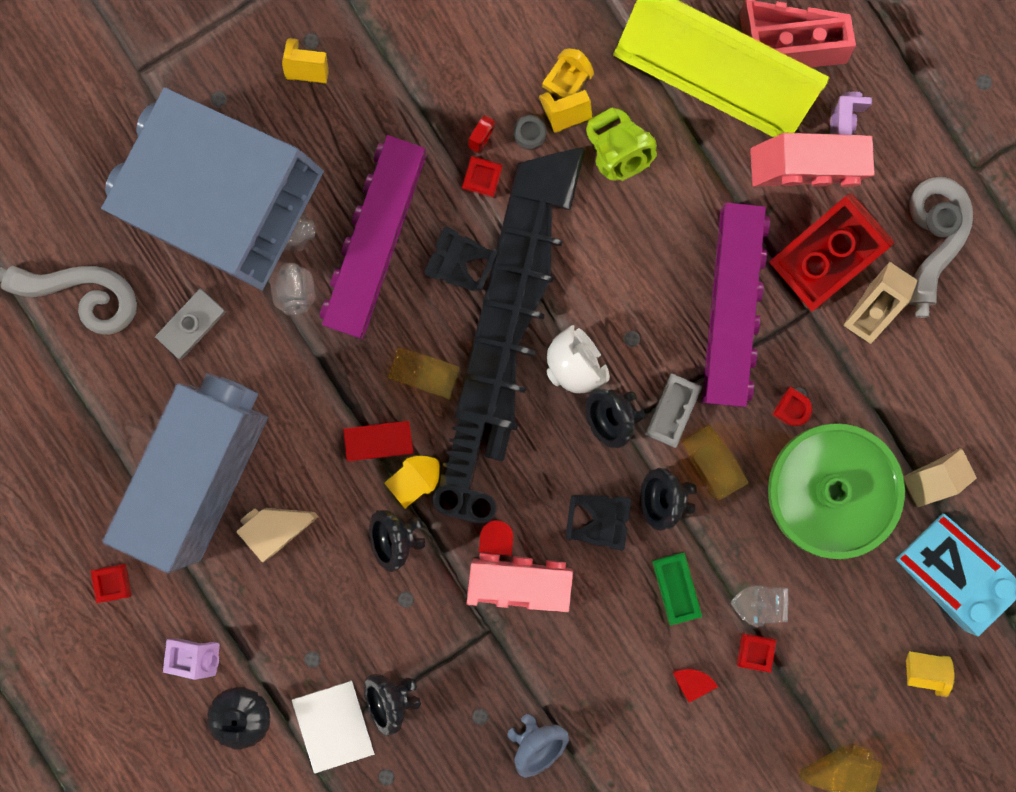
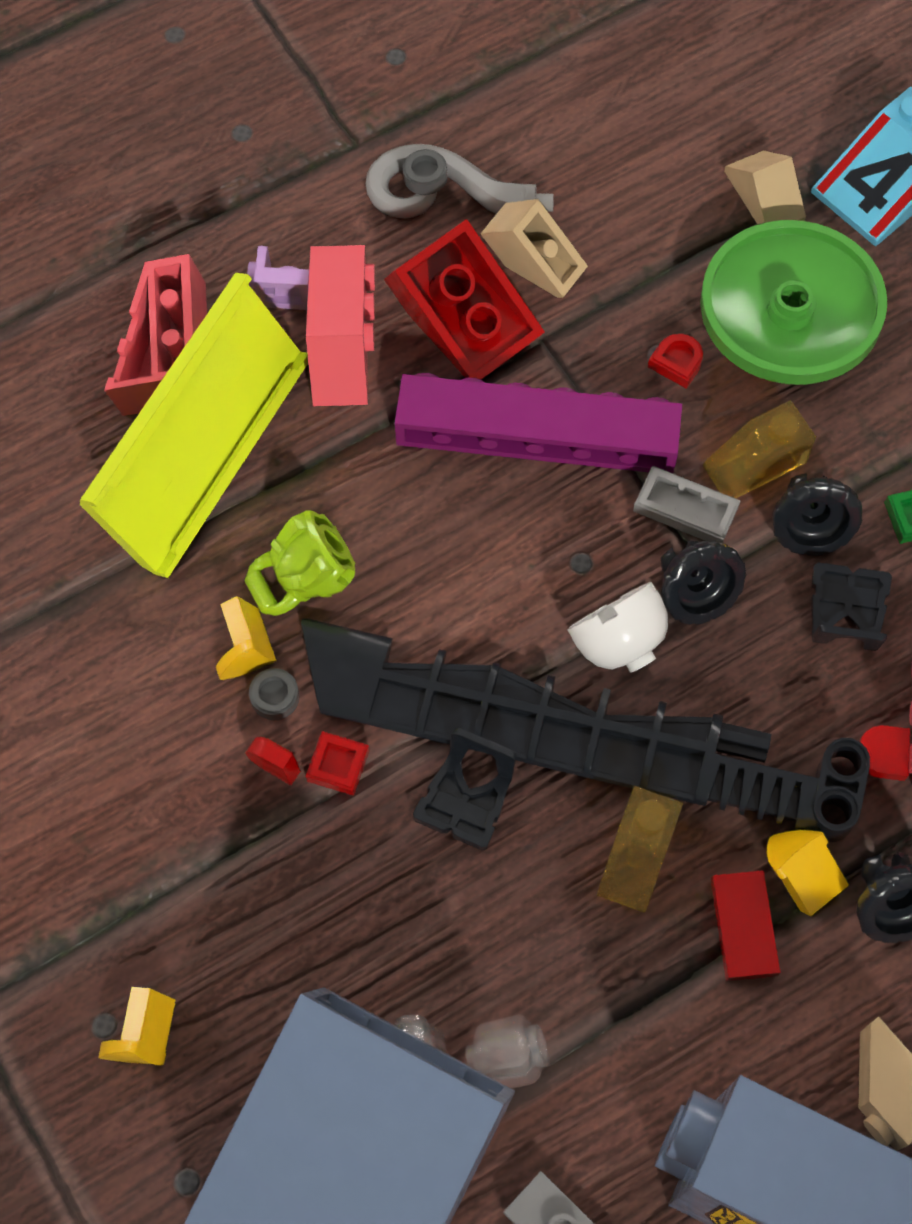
camera: 85 degrees left, 20 degrees down
magenta brick [319,135,427,340] -> none
yellow tile [542,48,594,99] -> none

